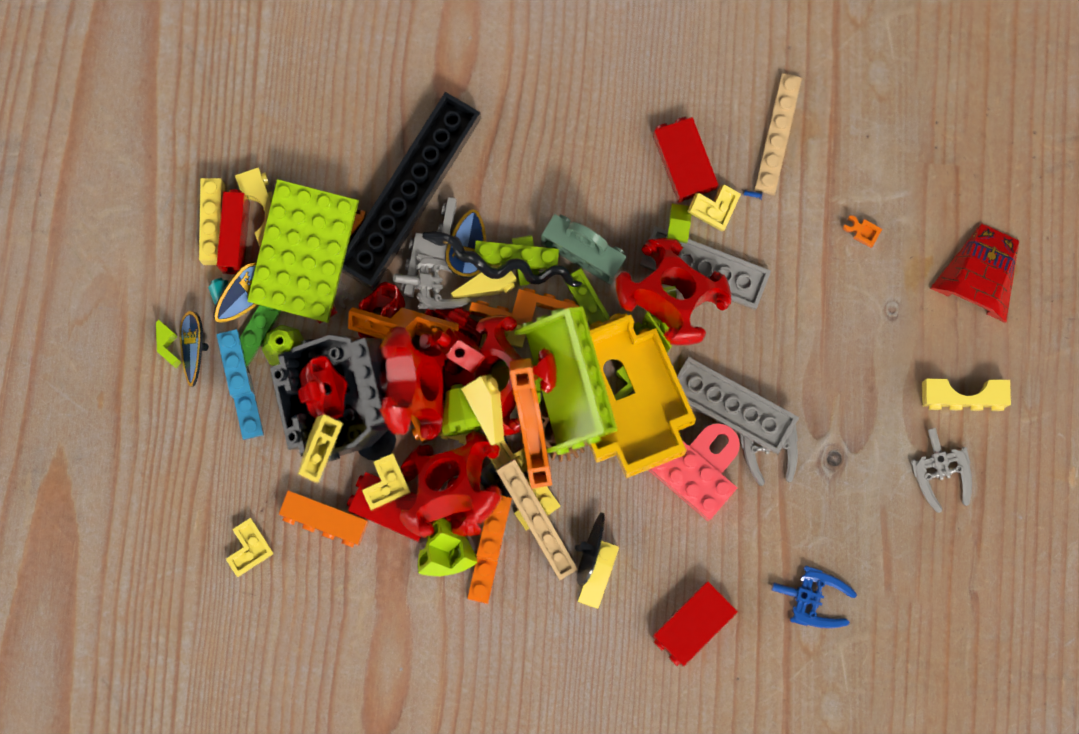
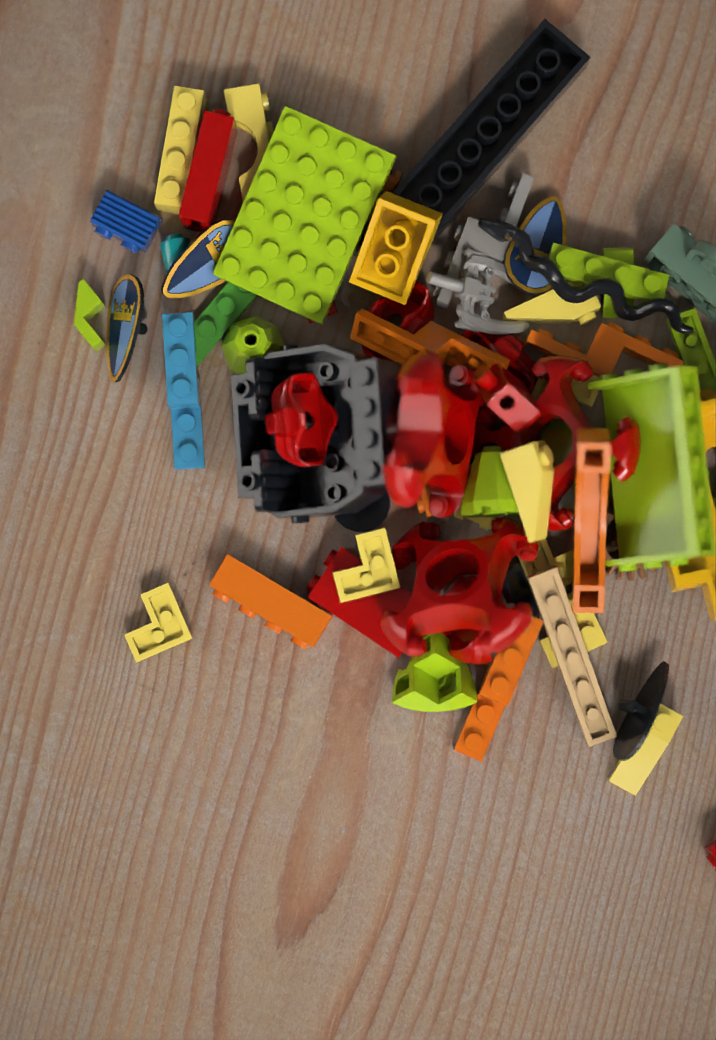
camera: 15 degrees right, 5 degrees up
light yellow slope [298,414,343,483] -> none
none -> blue brick [90,190,162,254]
none -> yellow slope [349,191,443,305]

